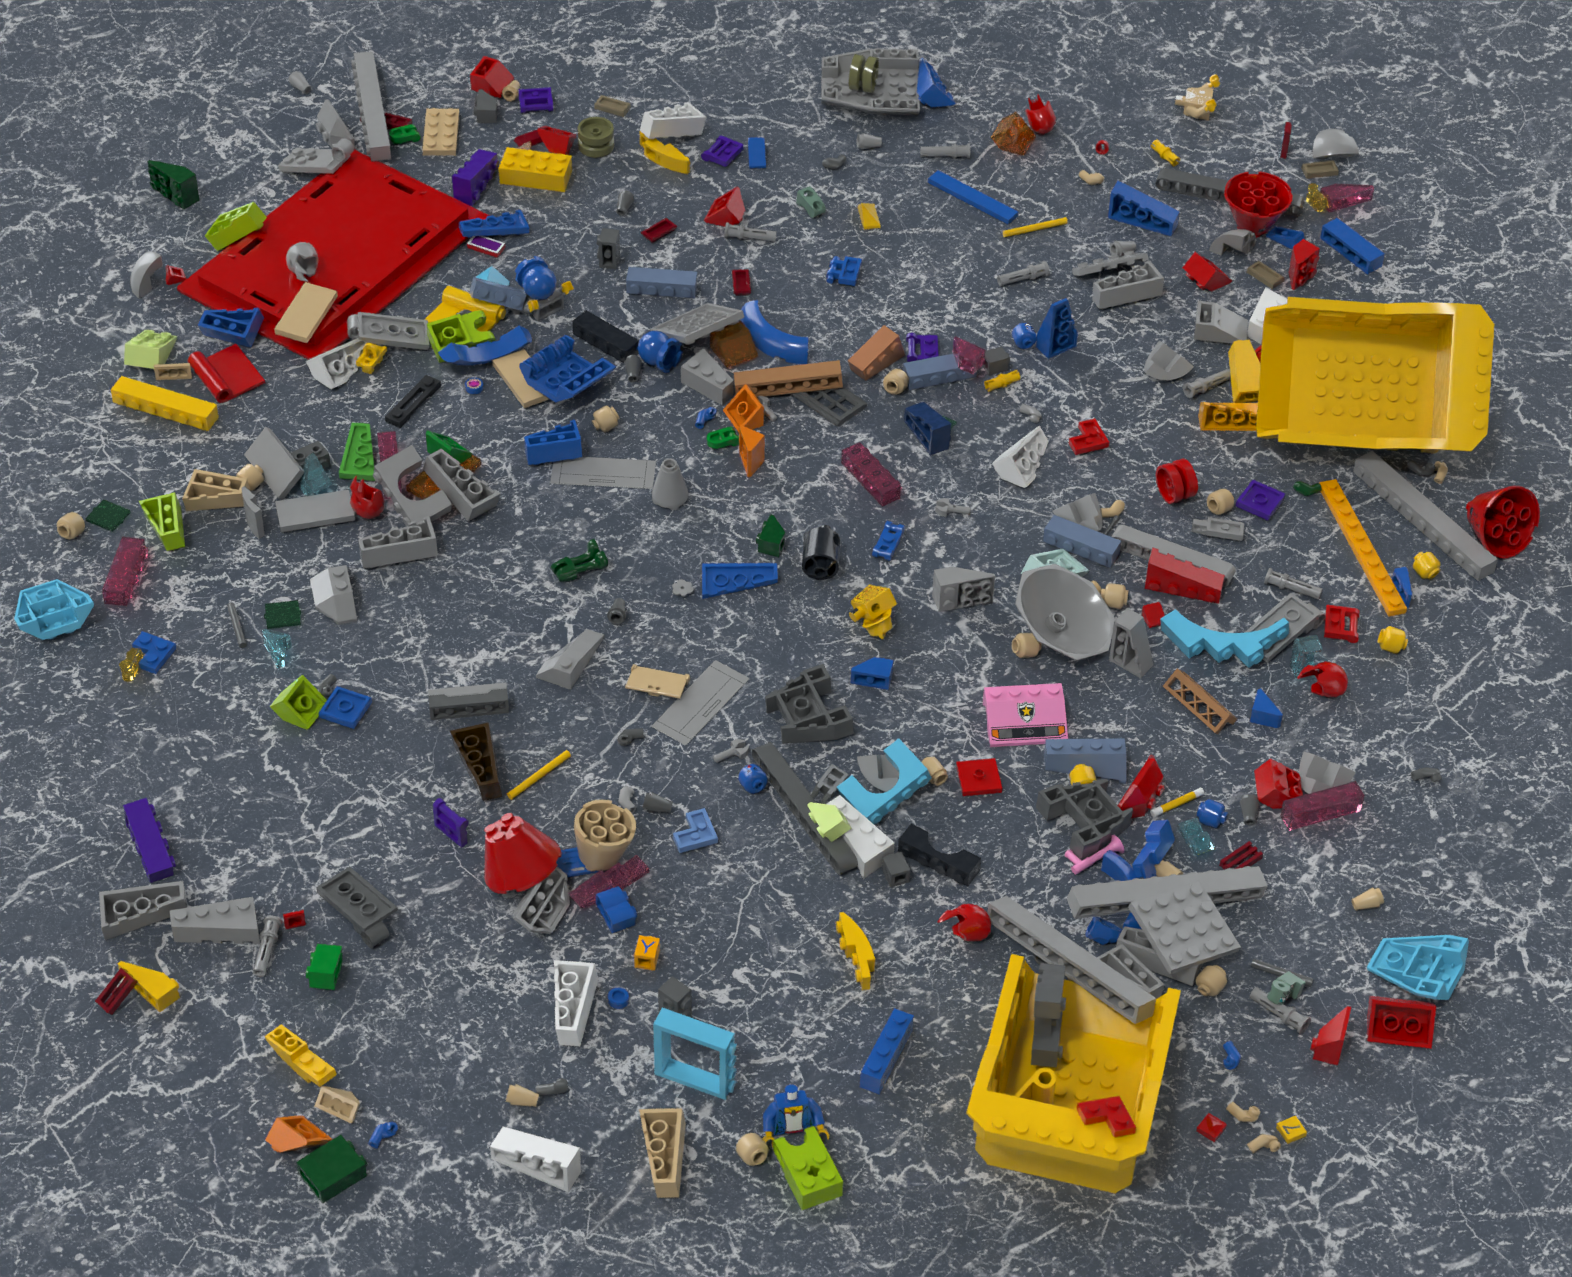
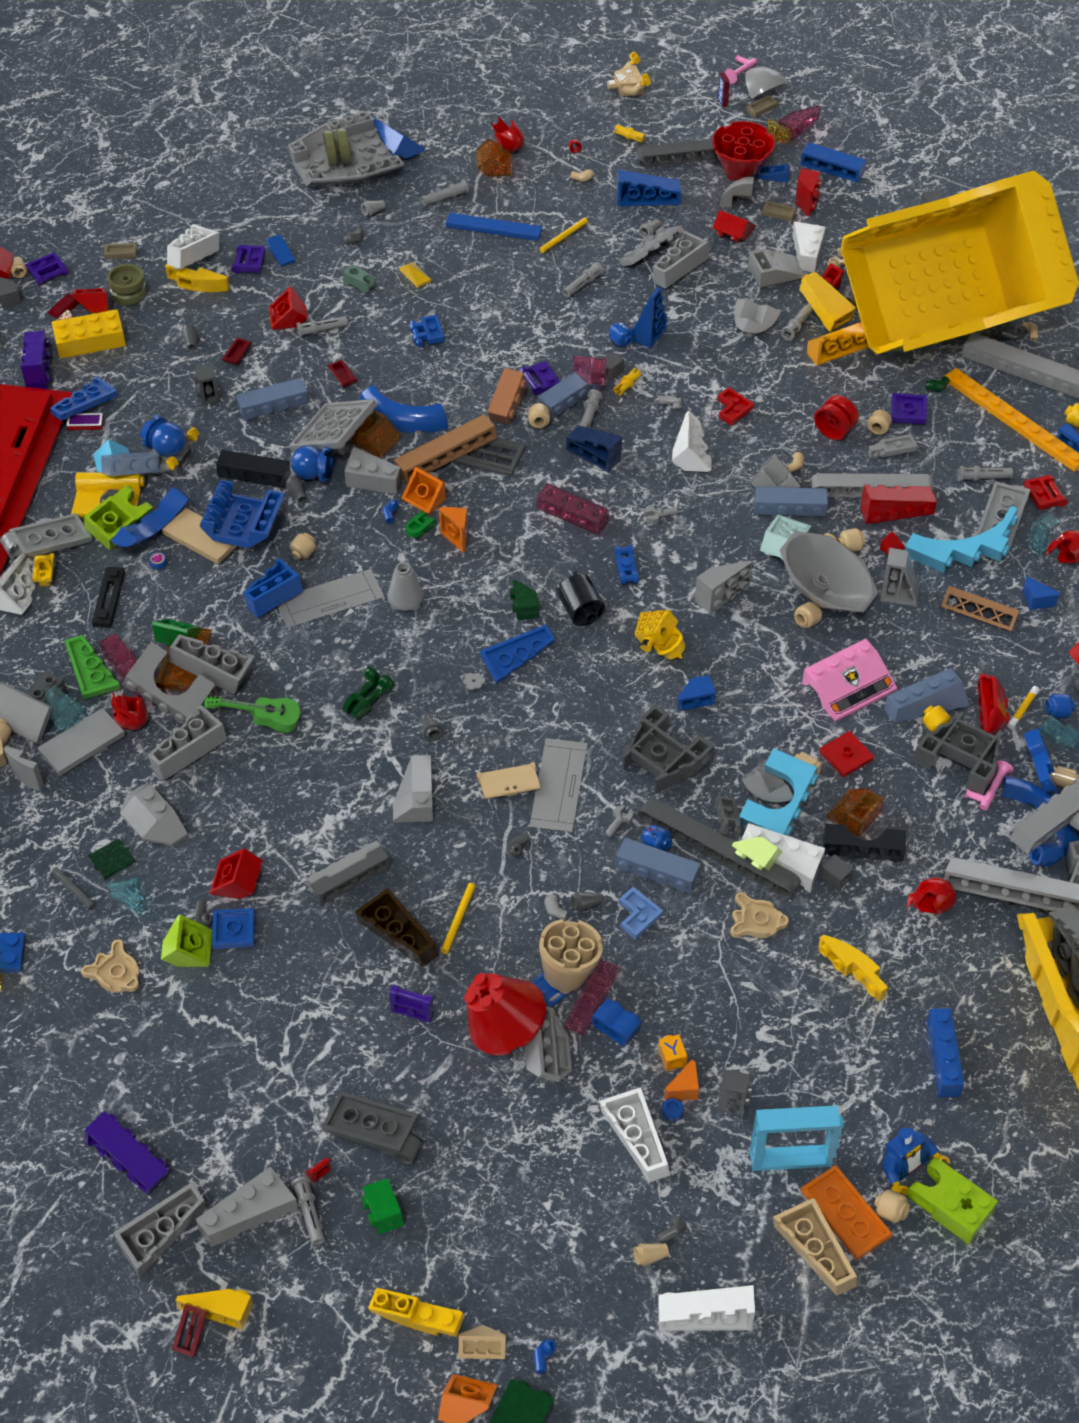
camera: 25 degrees left, 5 degrees up
none -> tan tile [81,939,139,992]
none -> bright green piece [204,696,300,733]
none -> red slope [209,848,263,899]
none -> light grey pin [580,389,603,428]
none -> sand blue brick [615,838,700,893]
none -> orange slope [664,1060,699,1101]
none -> bright pink piece [725,55,757,84]
none -> tan tile [730,892,789,938]
none -> orange tile [800,1165,893,1261]
none -> clear orange slope [826,788,885,837]

